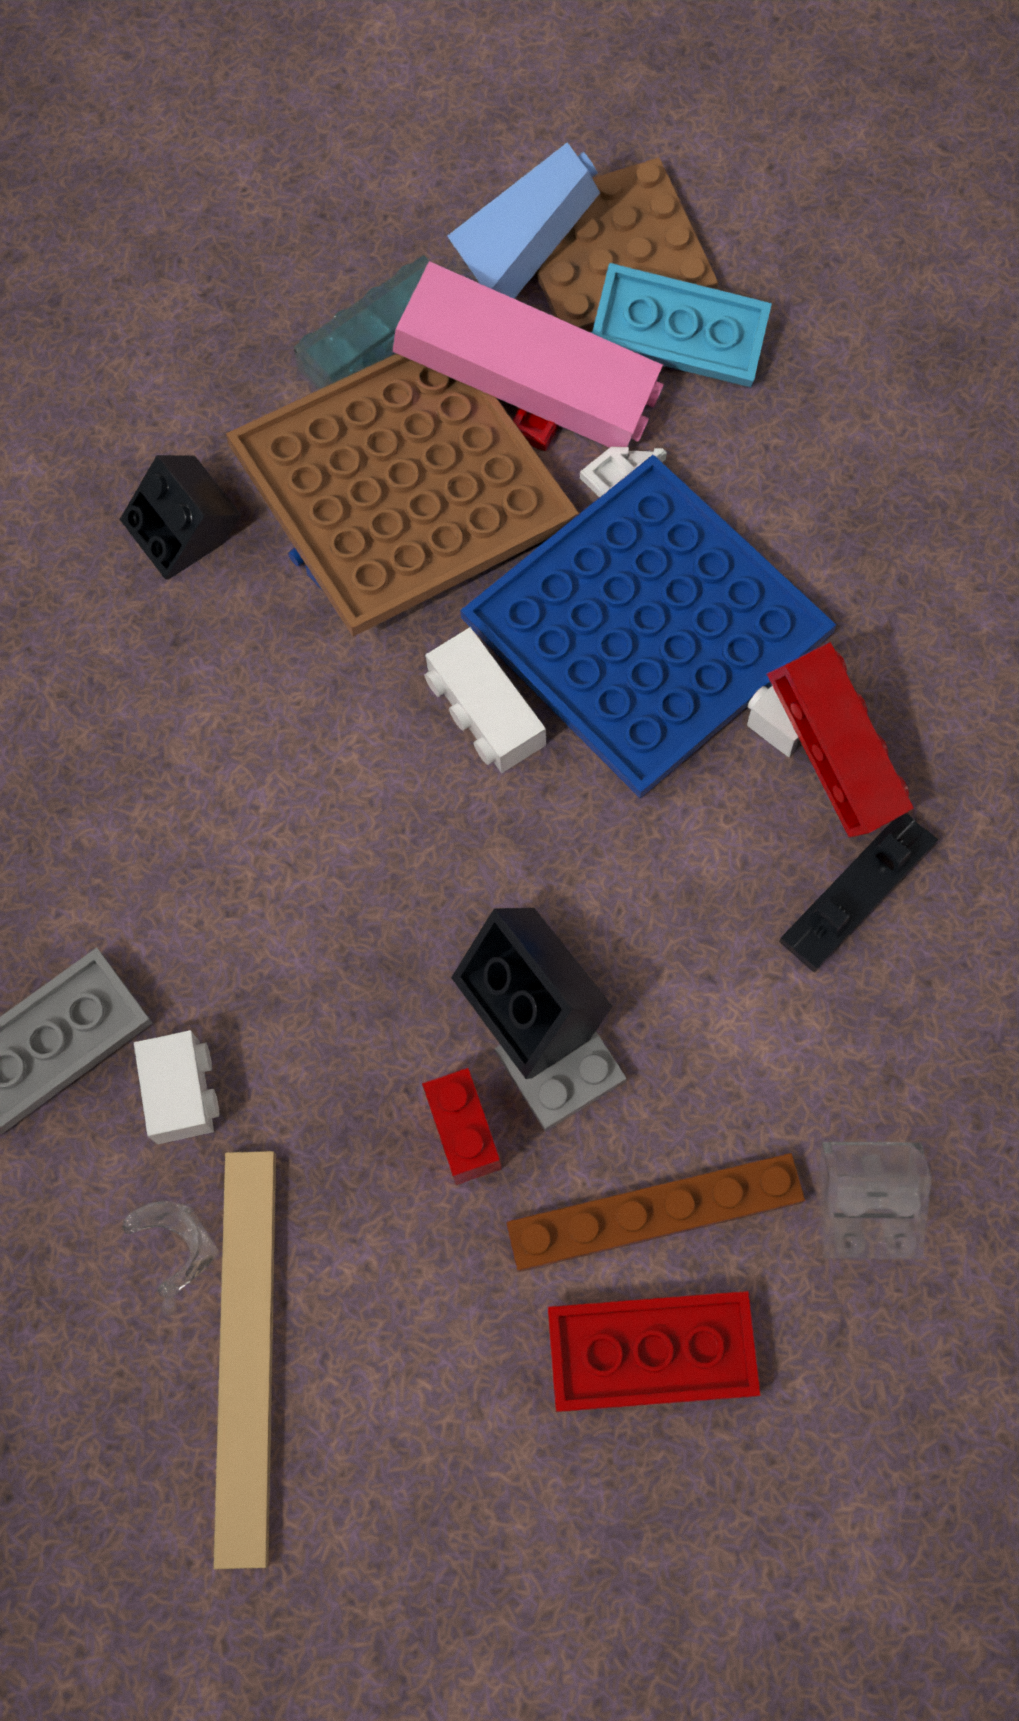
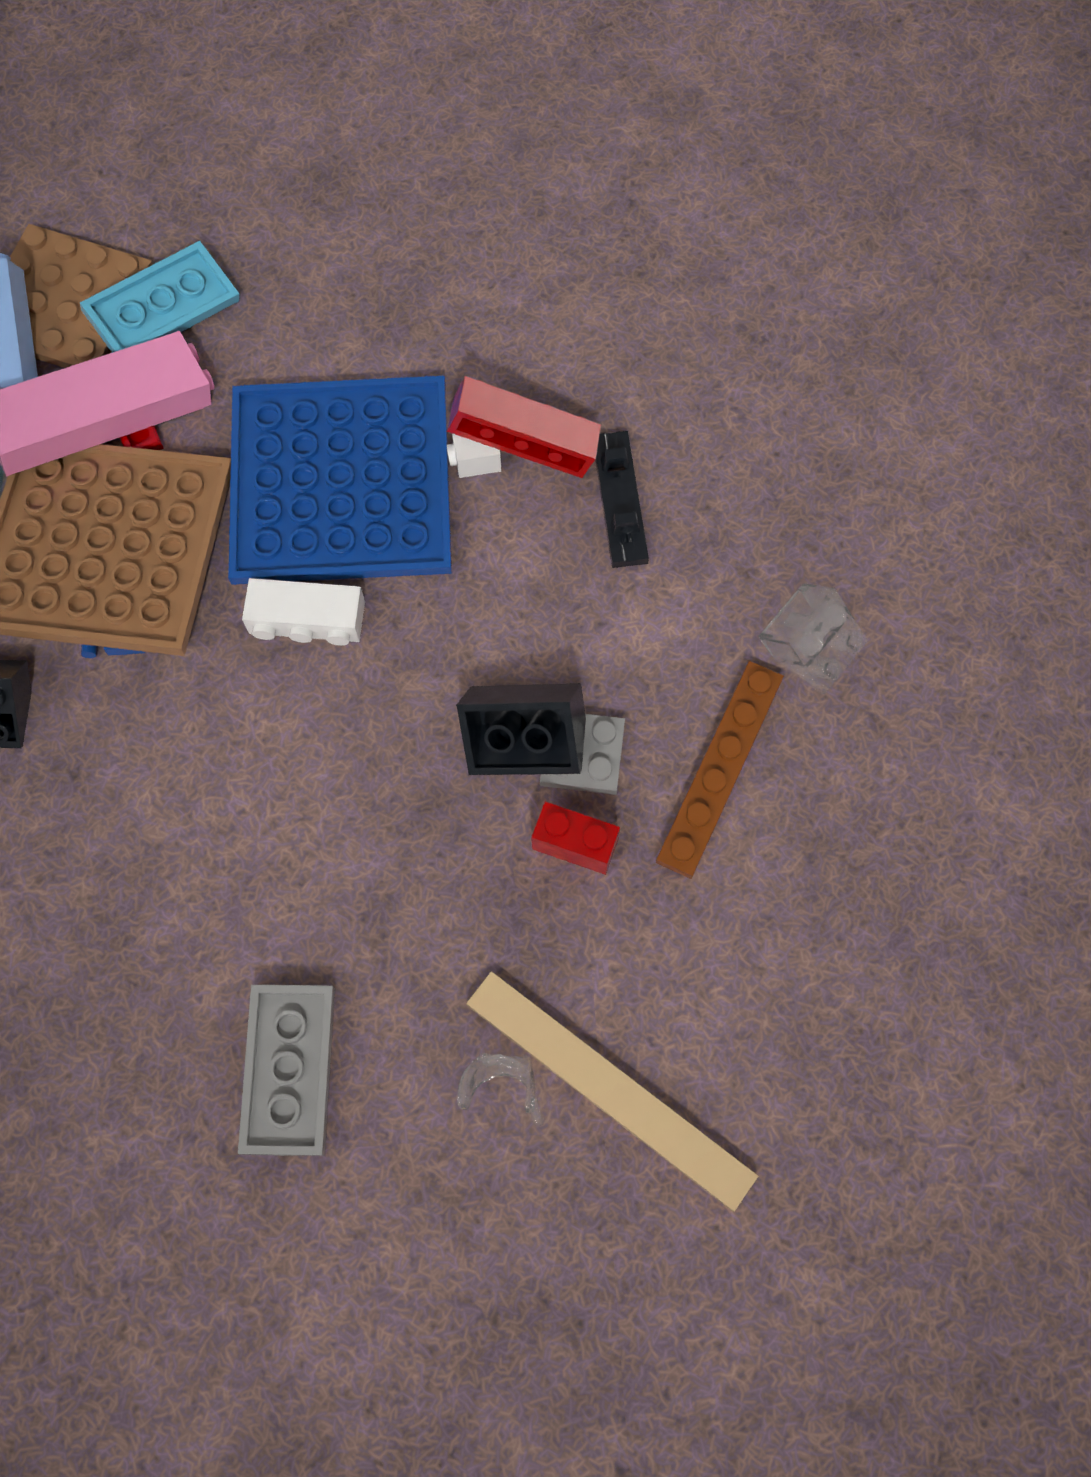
camera: 55 degrees left, 0 degrees up
white brick [134,1030,219,1144] -> none
red plate [548,1291,761,1412] -> none
white tile [580,447,667,497] -> none

